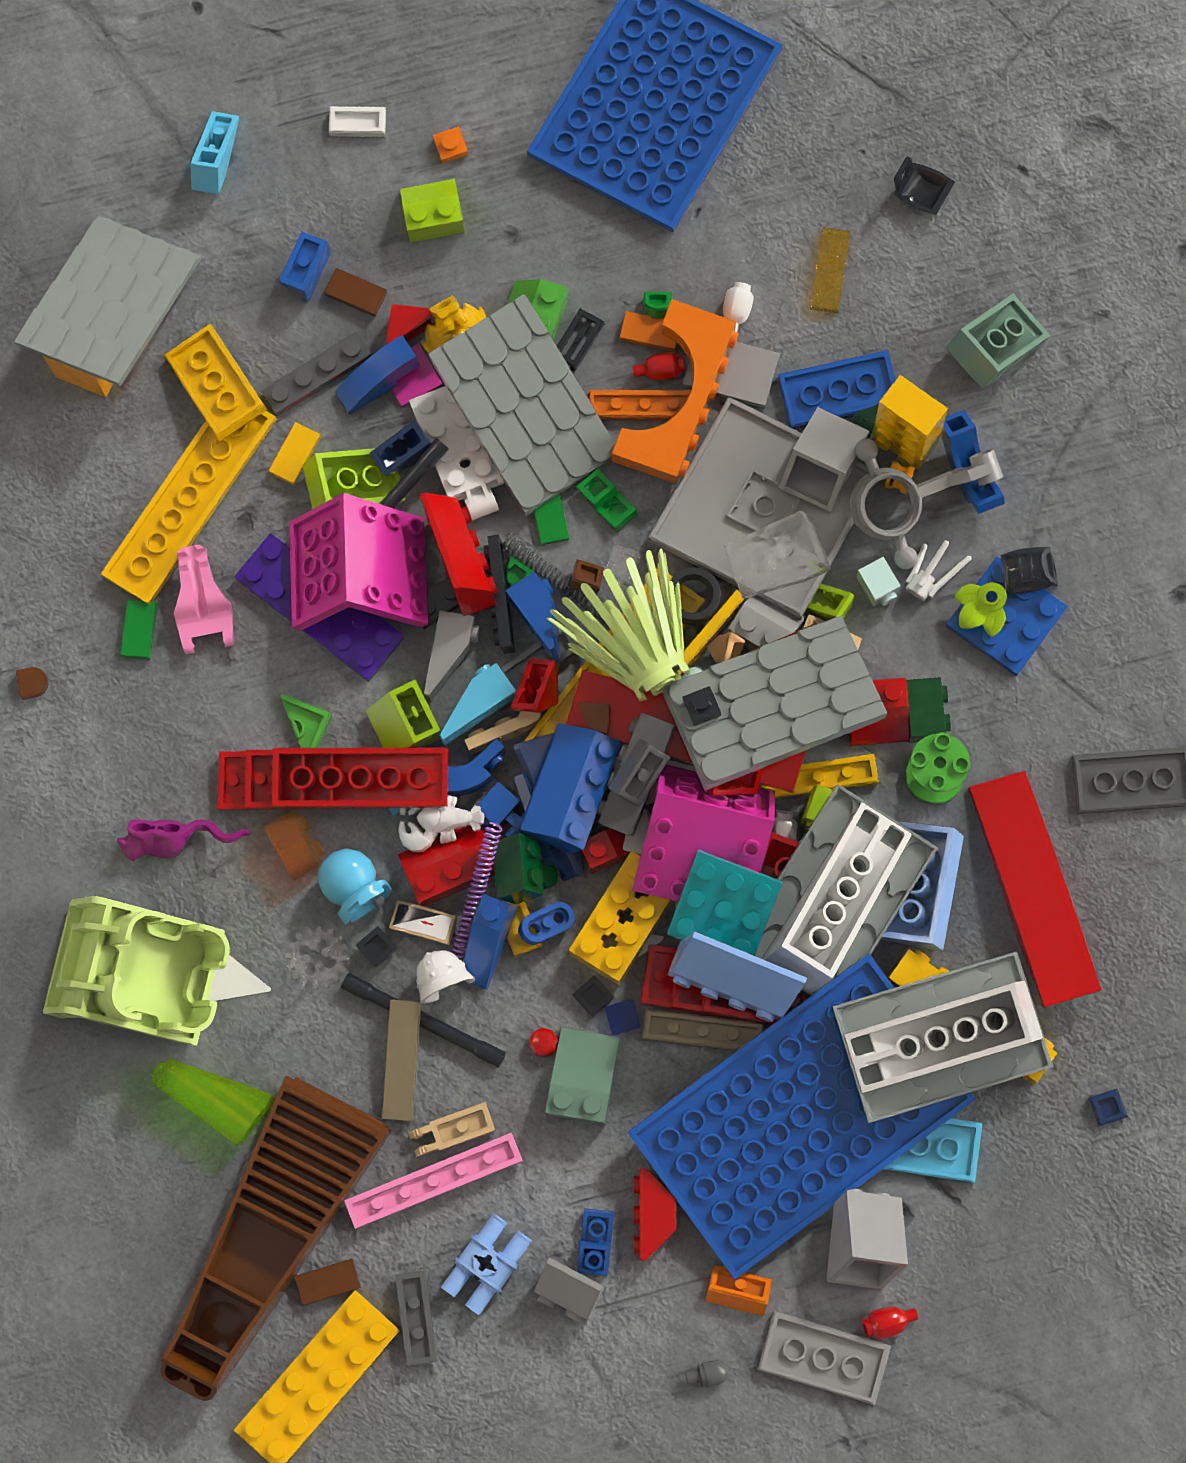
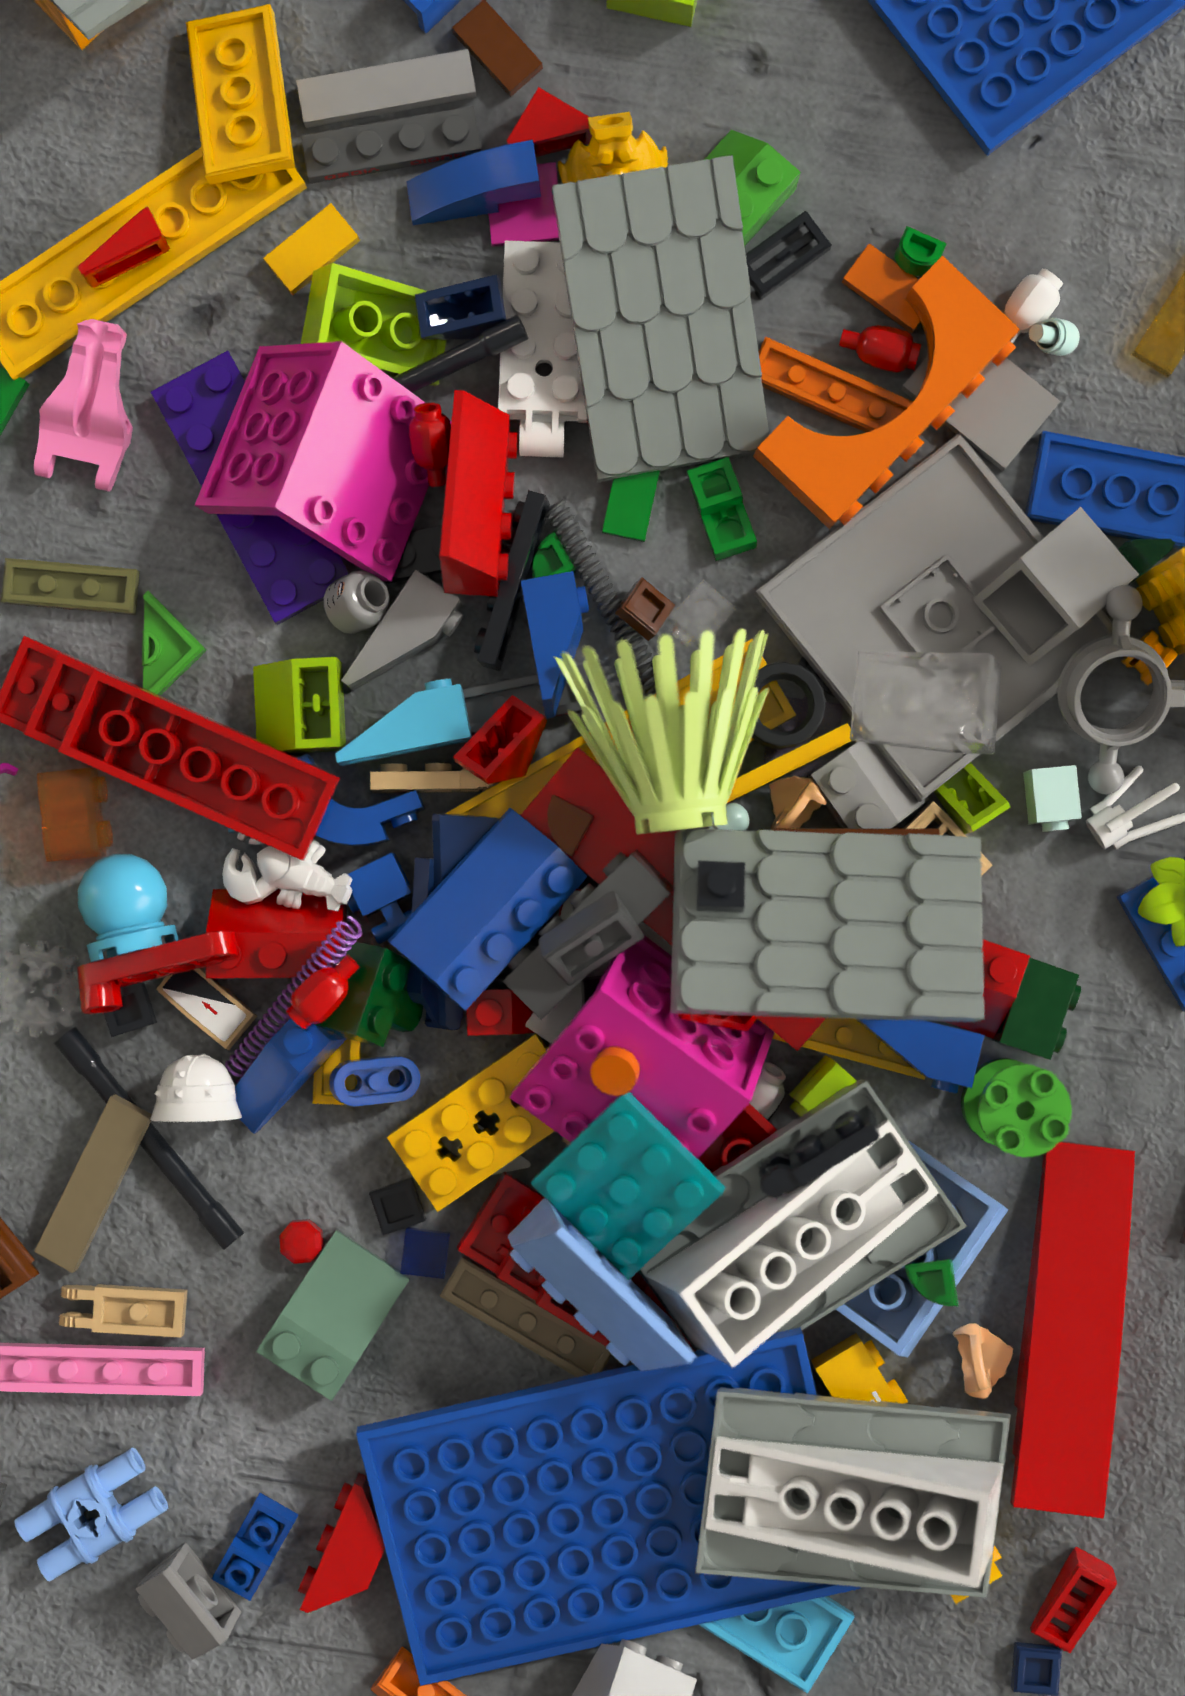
camera: 15 degrees right, 10 degrees up
none -> olive tile [1,558,140,615]
none -> red slope [77,206,170,288]
none -> red beam [77,931,238,1014]
none -> red plant [286,954,360,1030]
none -> light grey tile [296,49,477,128]
none -> light grey head [324,570,390,634]
none -> red plant [409,403,451,487]
none -> orange tile [590,1047,640,1096]
none -> black hinge [759,1106,880,1199]
none -> blue slope [856,1019,984,1093]
none -> green tile [905,1259,958,1307]
none -> light nougat piece [953,1323,1013,1399]
none -> light aqua cylinder [1029,318,1080,356]
none -> red slope [1030,1547,1117,1653]

